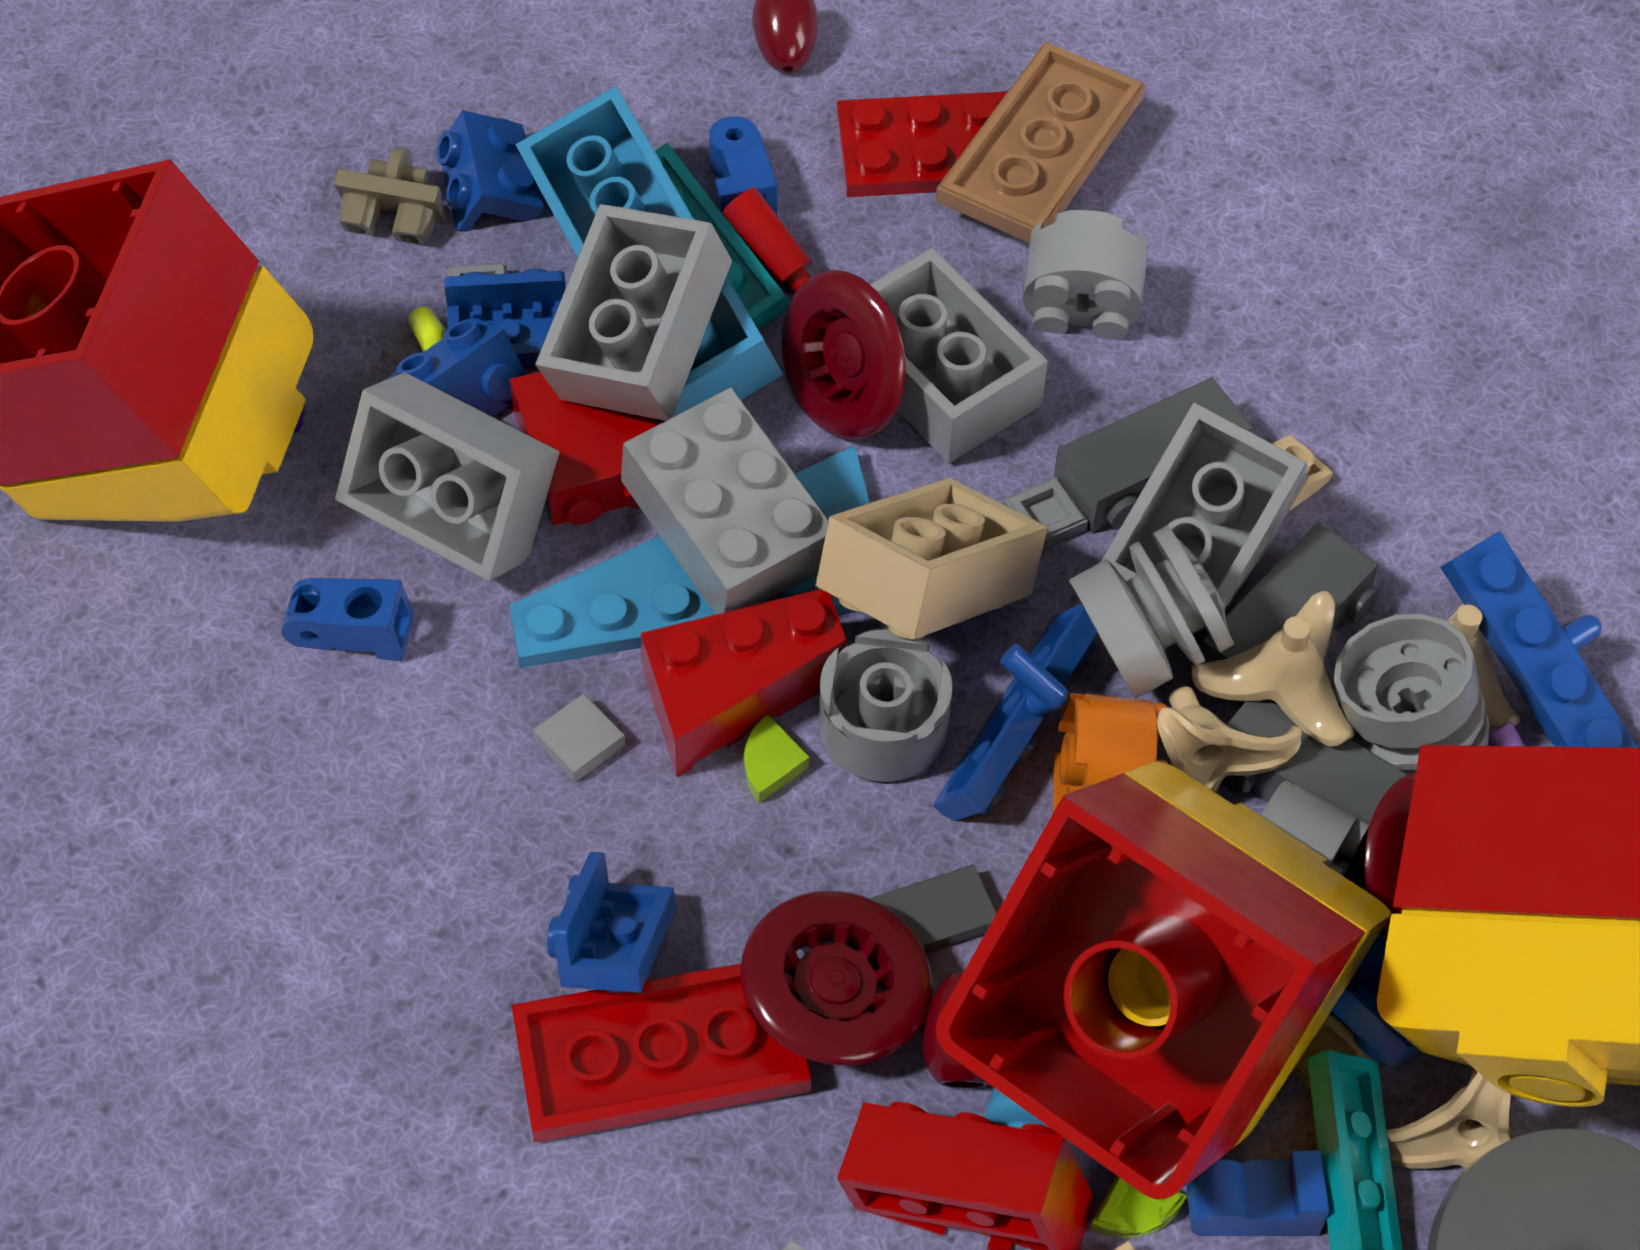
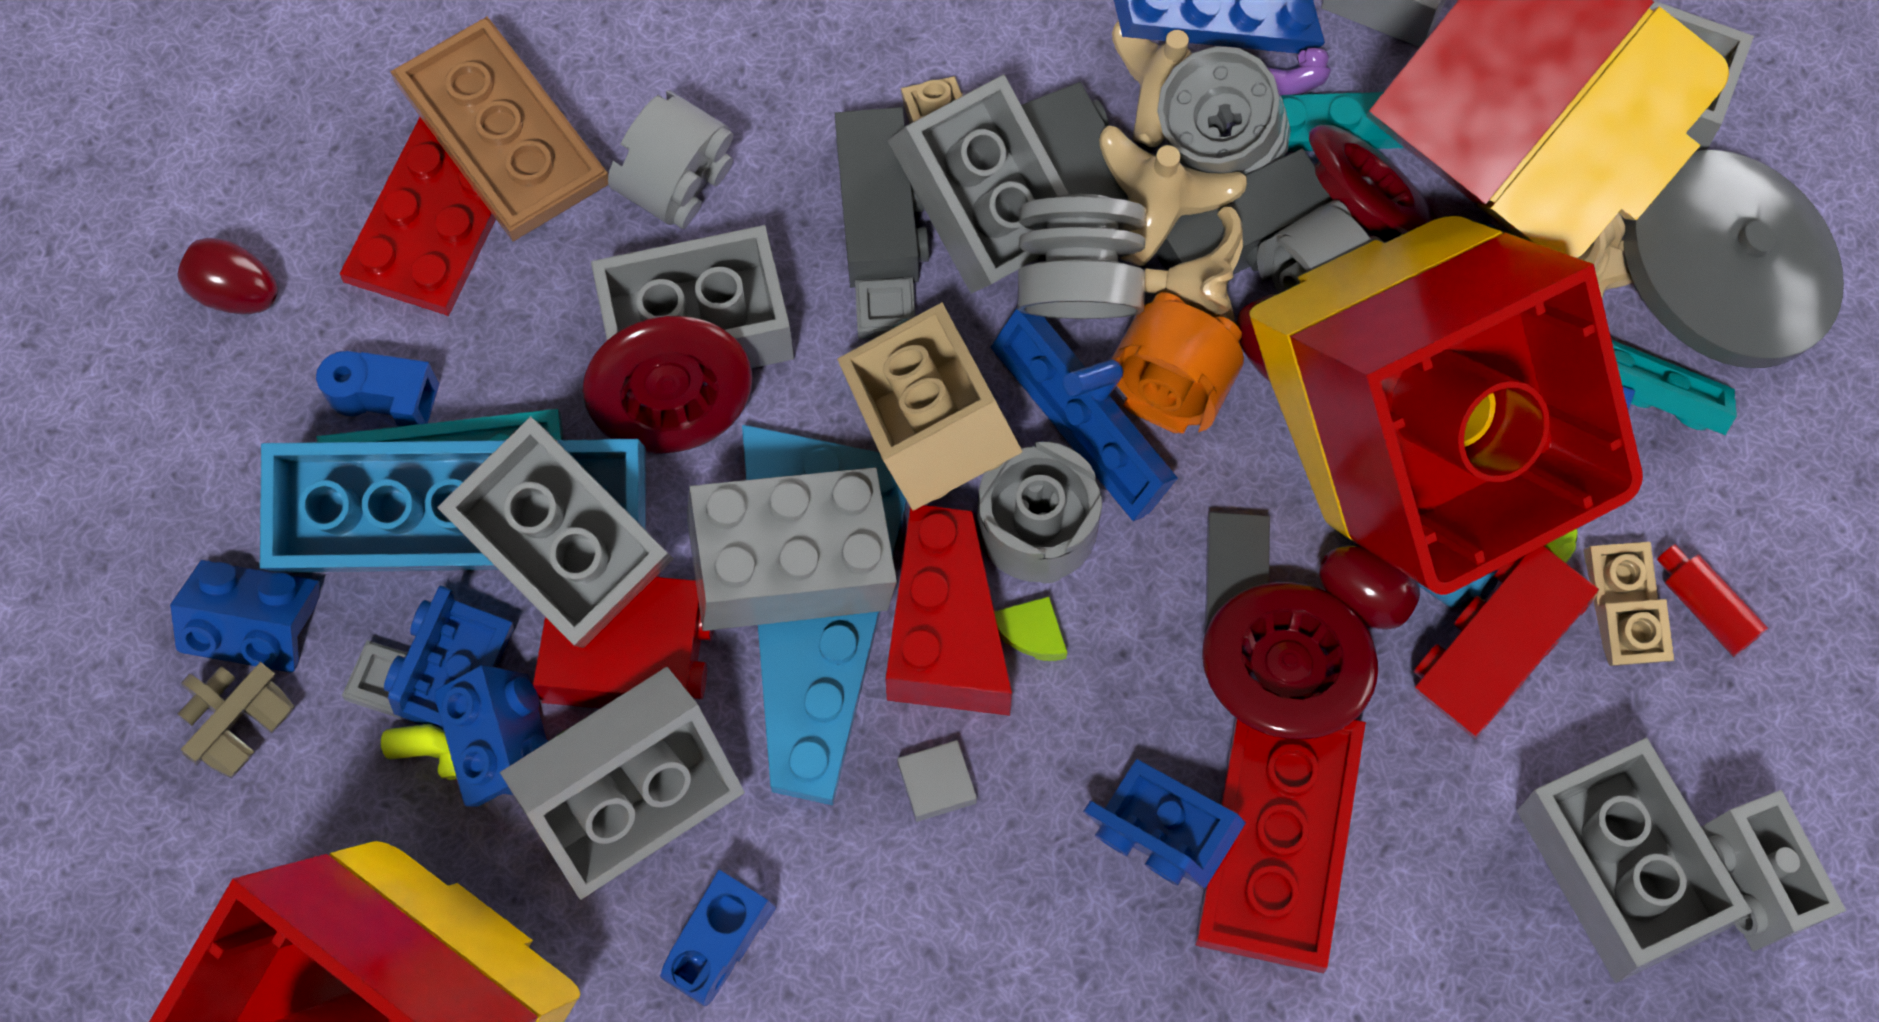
camera: 65 degrees left, 10 degrees up
red cylinder [722,187,812,293] -> none

